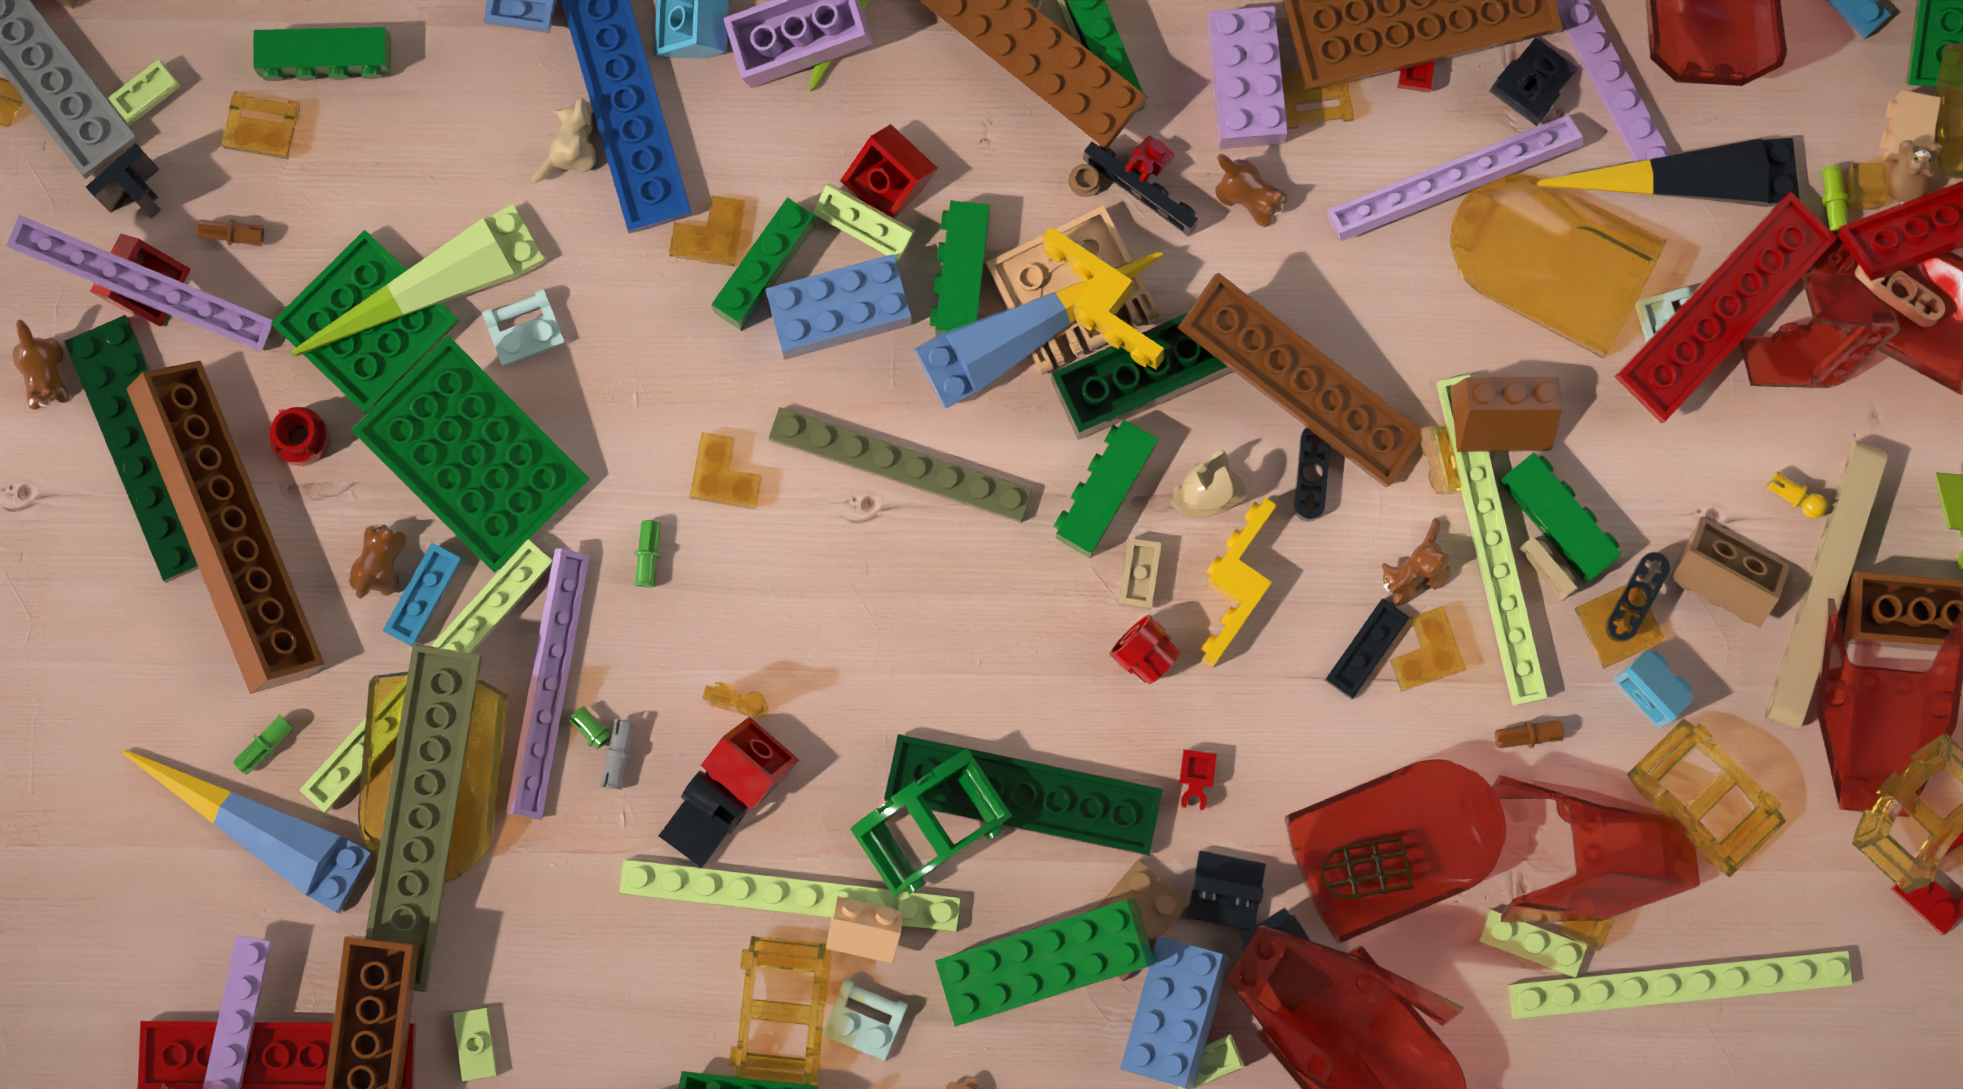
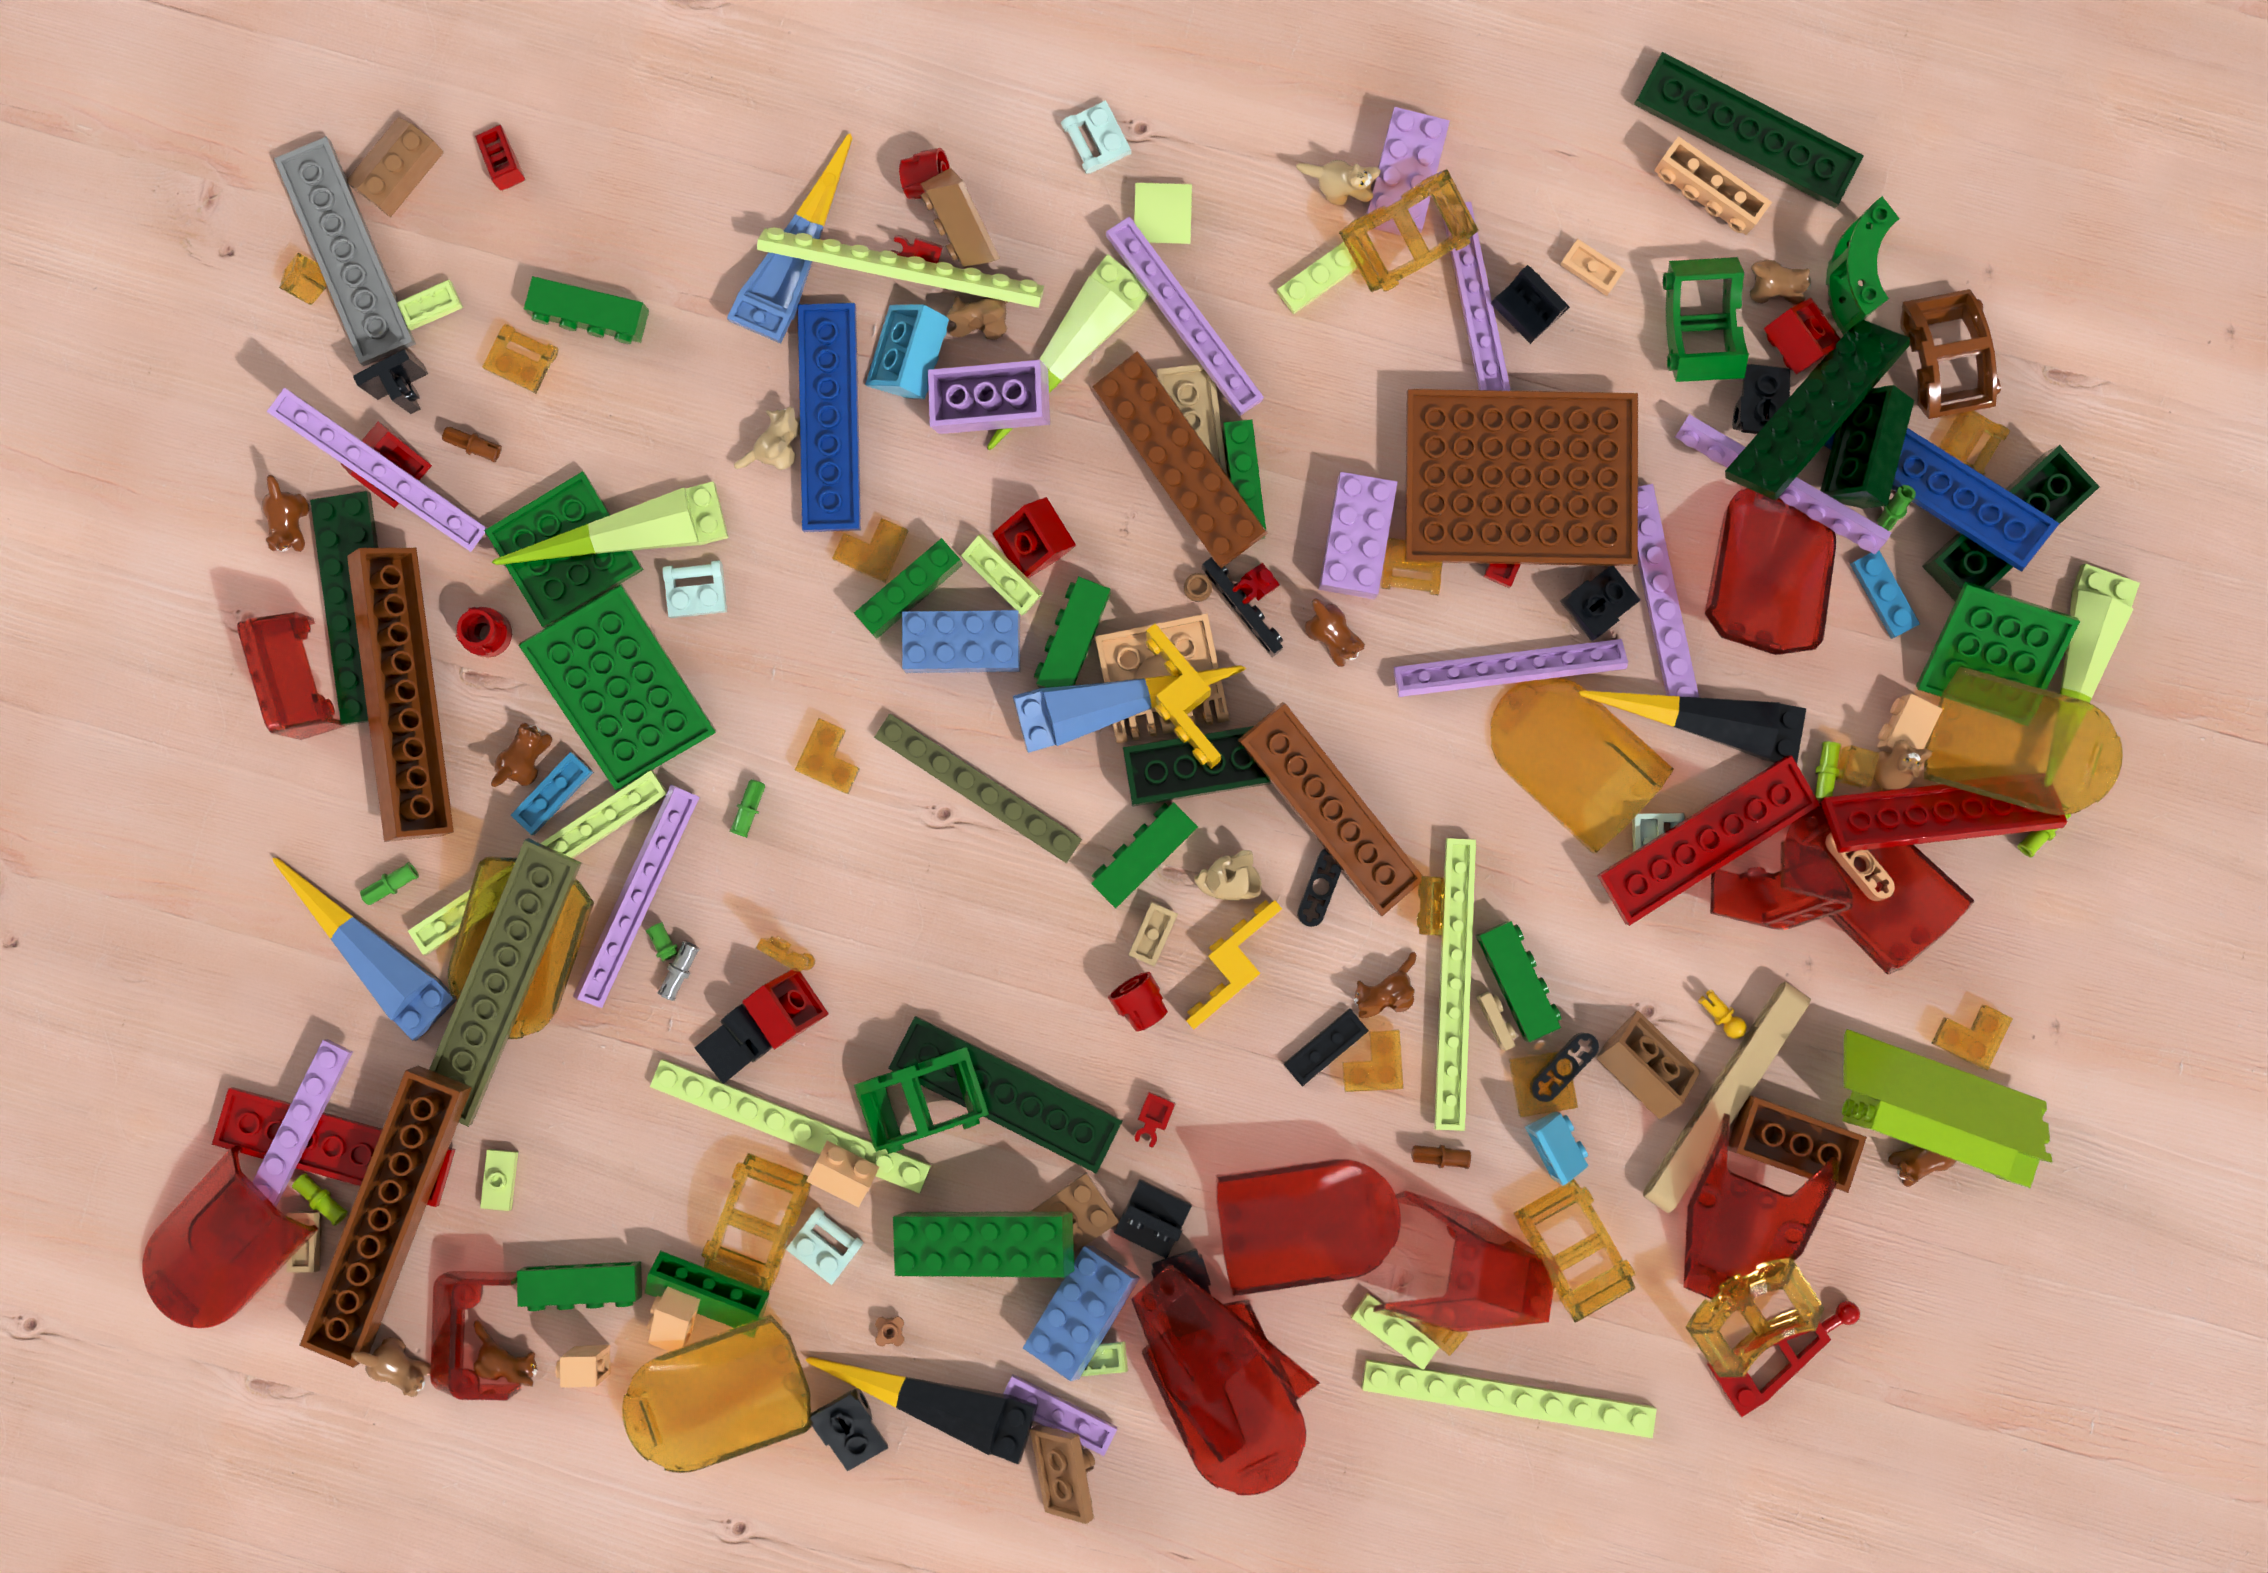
camera: 15 degrees right, 5 degrees up
dark brown window [1321,835,1414,900] -> none
dark orange slope [1450,377,1562,452] -> none
none -> clear red windscreen [237,612,345,740]

